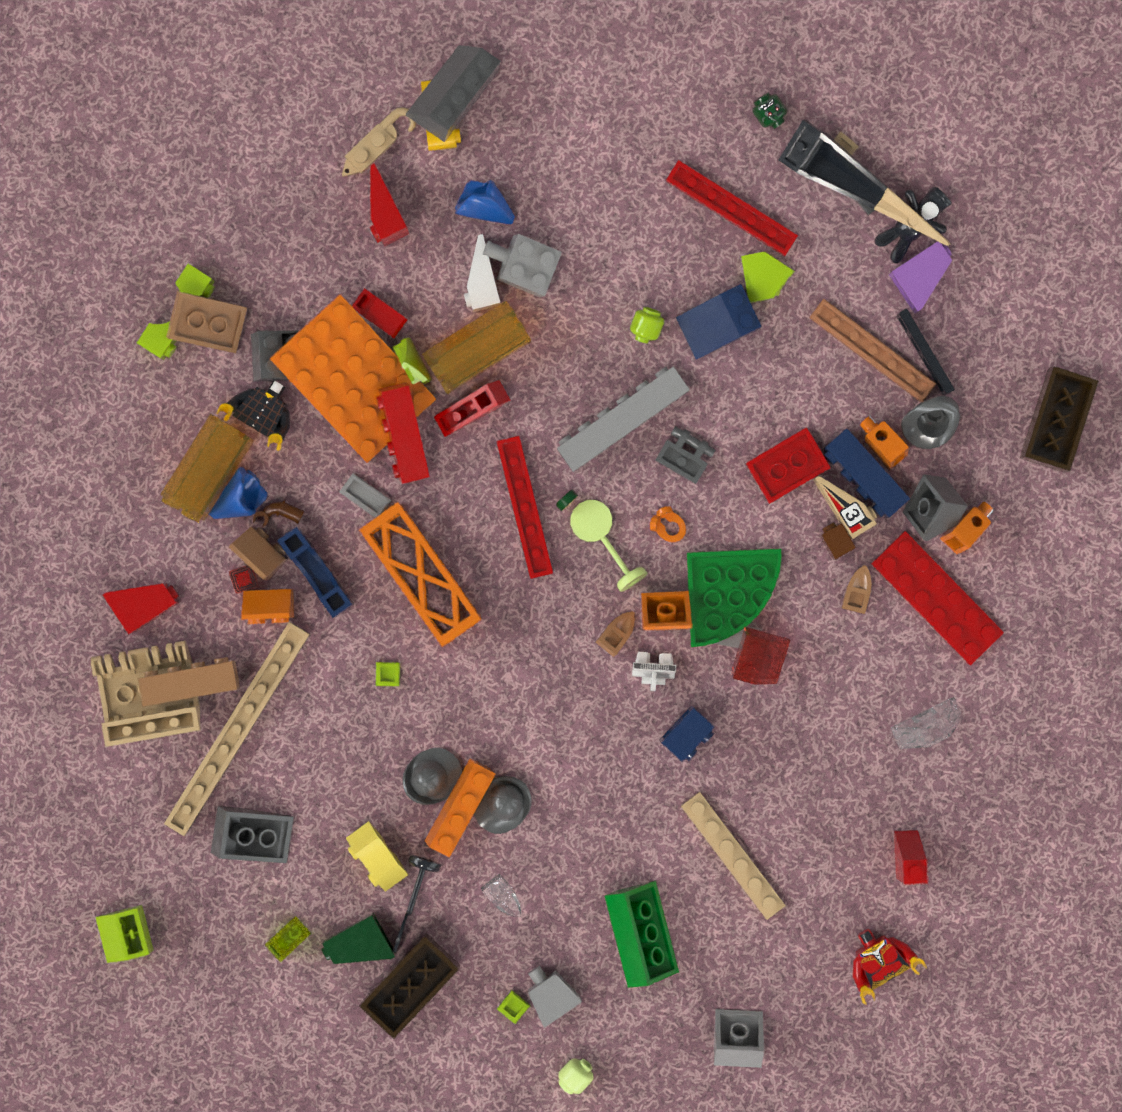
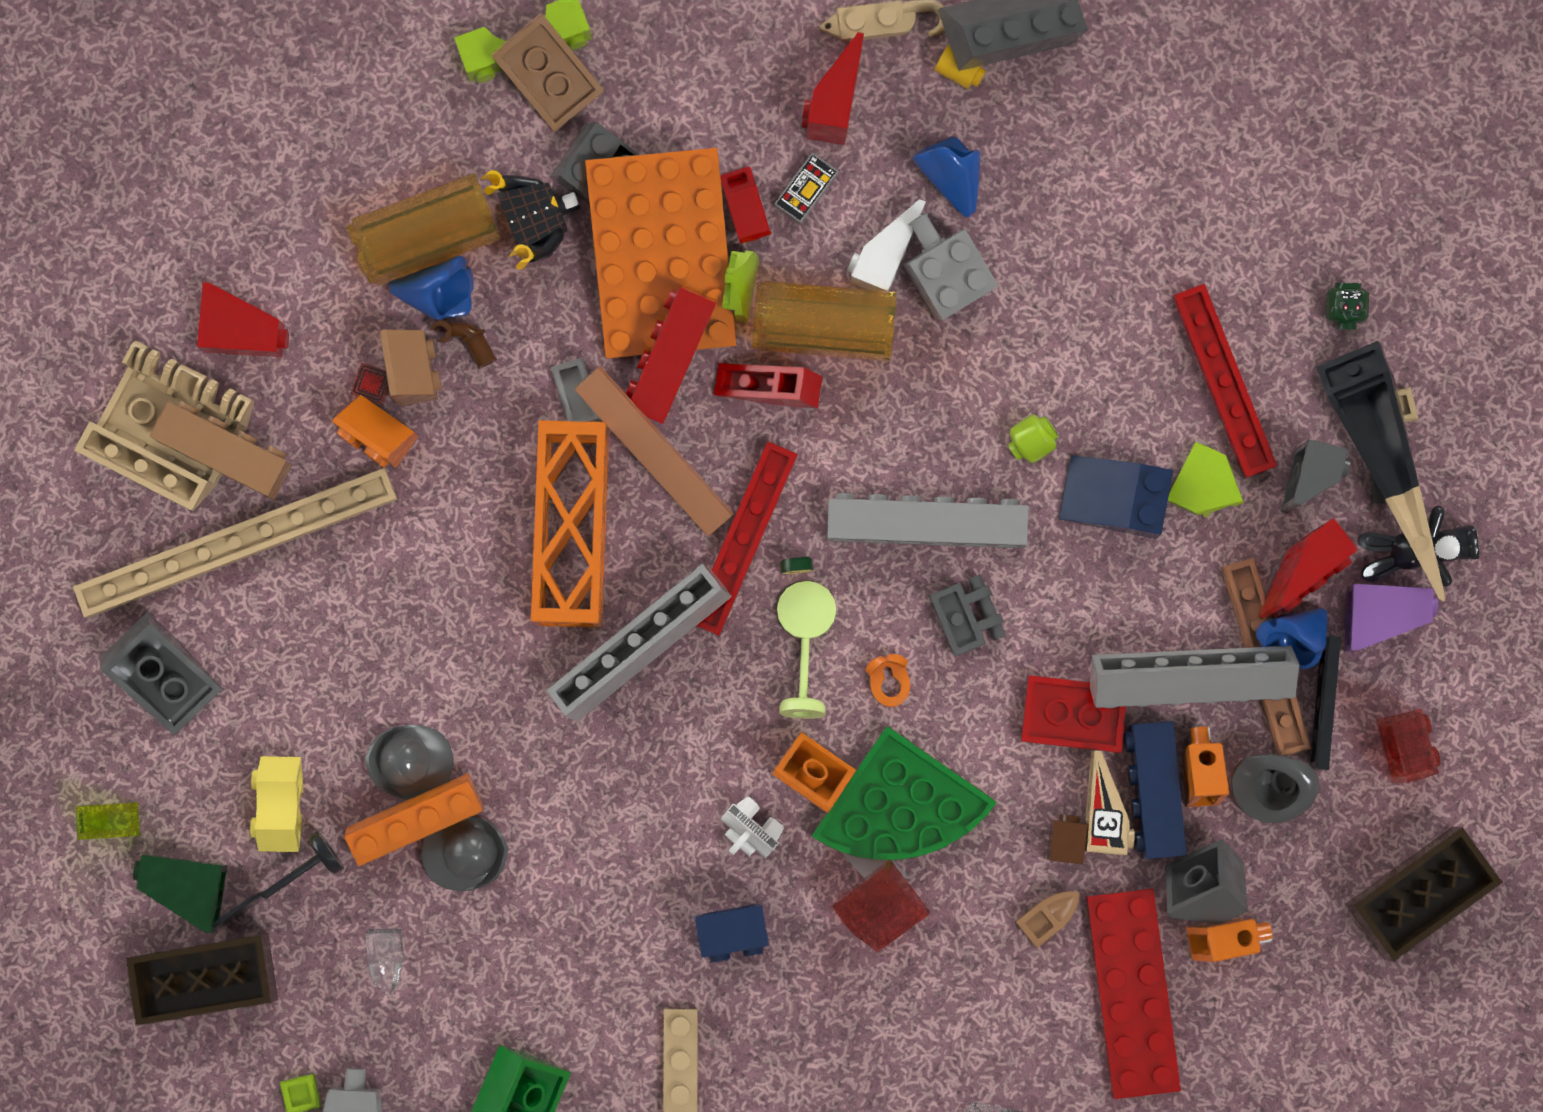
camera: 40 degrees right, 5 degrees down
dark blue arch [277,527,354,618] -> none
lime tile [376,662,400,686] -> none
medium nougat plate [596,611,635,657] -> none
none -> light grey brick [546,564,732,722]
none -> nougat tile [574,366,733,536]
none -> tile [774,153,839,225]
none -> light grey brick [1090,646,1299,708]
none -> blue hat [1256,608,1327,669]
none -> red slope [1259,518,1358,620]
none -> dark grey slope [1281,439,1350,513]
none -> clear red slope [1376,708,1441,783]

